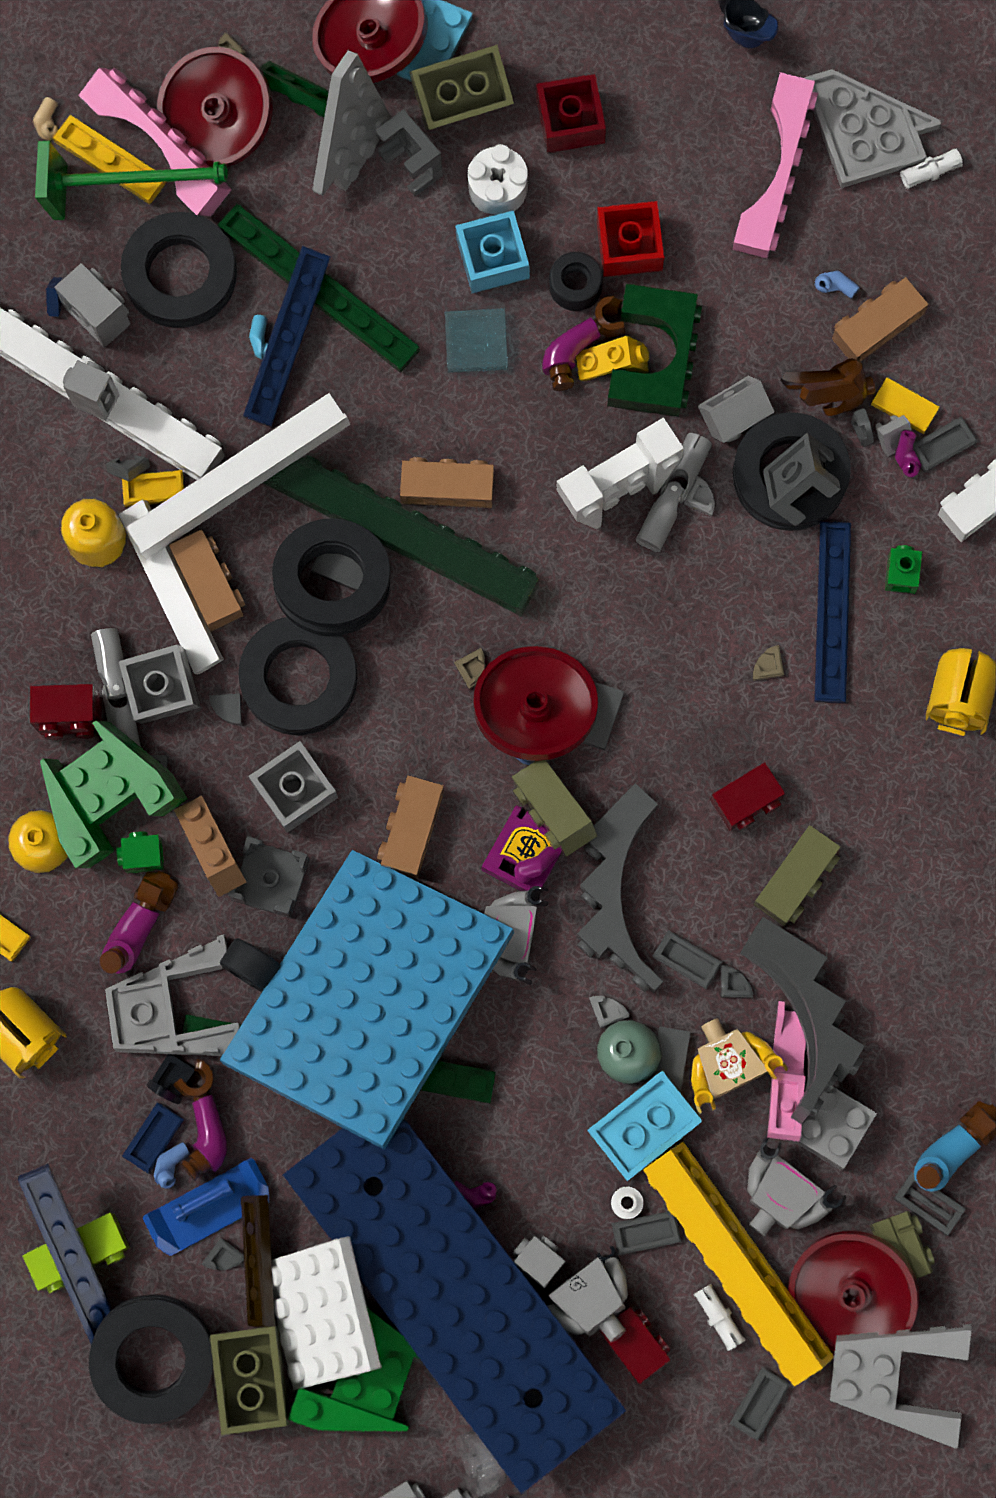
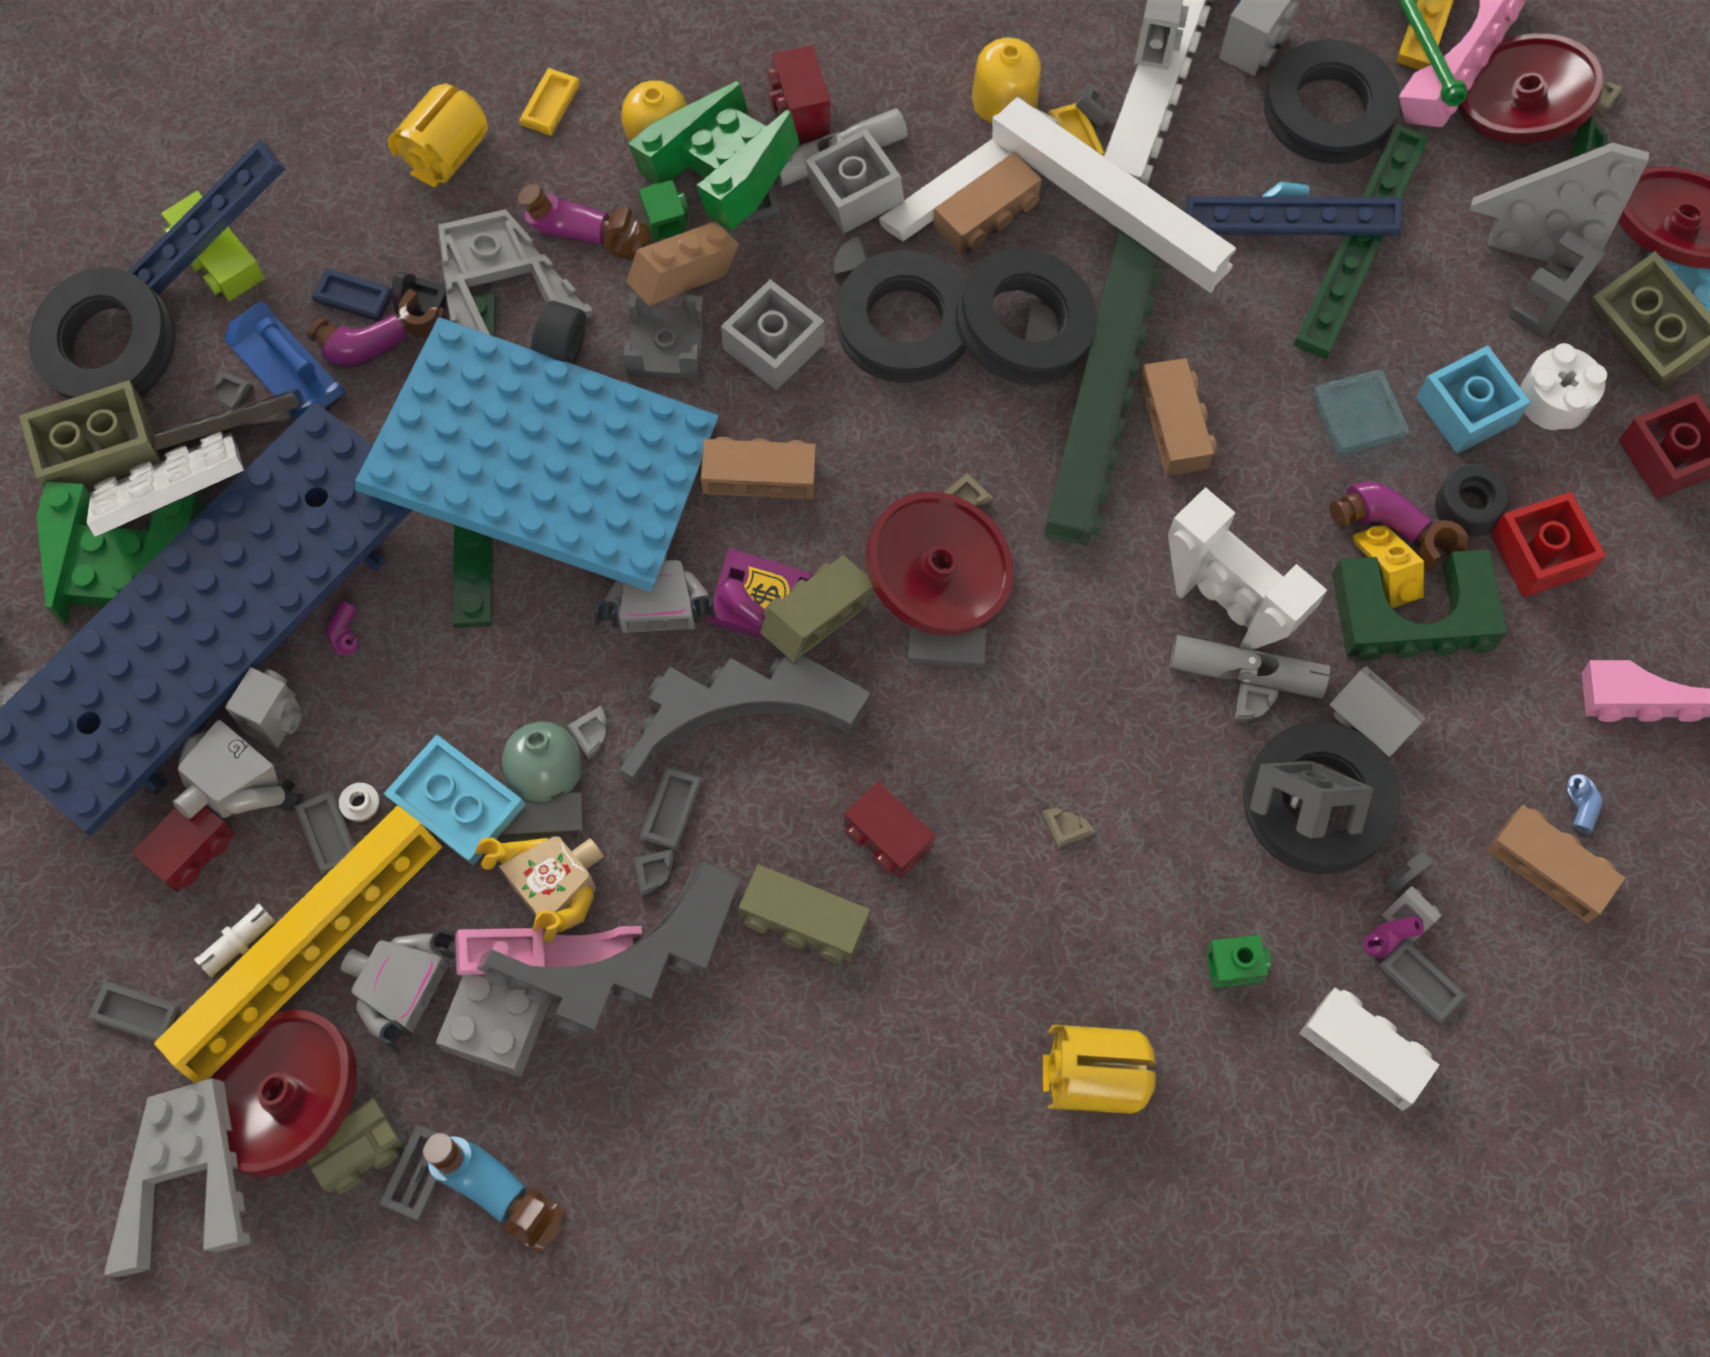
camera: 70 degrees right, 10 degrees down
medium blue arm [154,1142,190,1189] -> none
reddish brown piece [780,358,875,416] -> none
dark blue tile [814,521,851,703] -> none
yellow tile [871,378,939,434] -> none

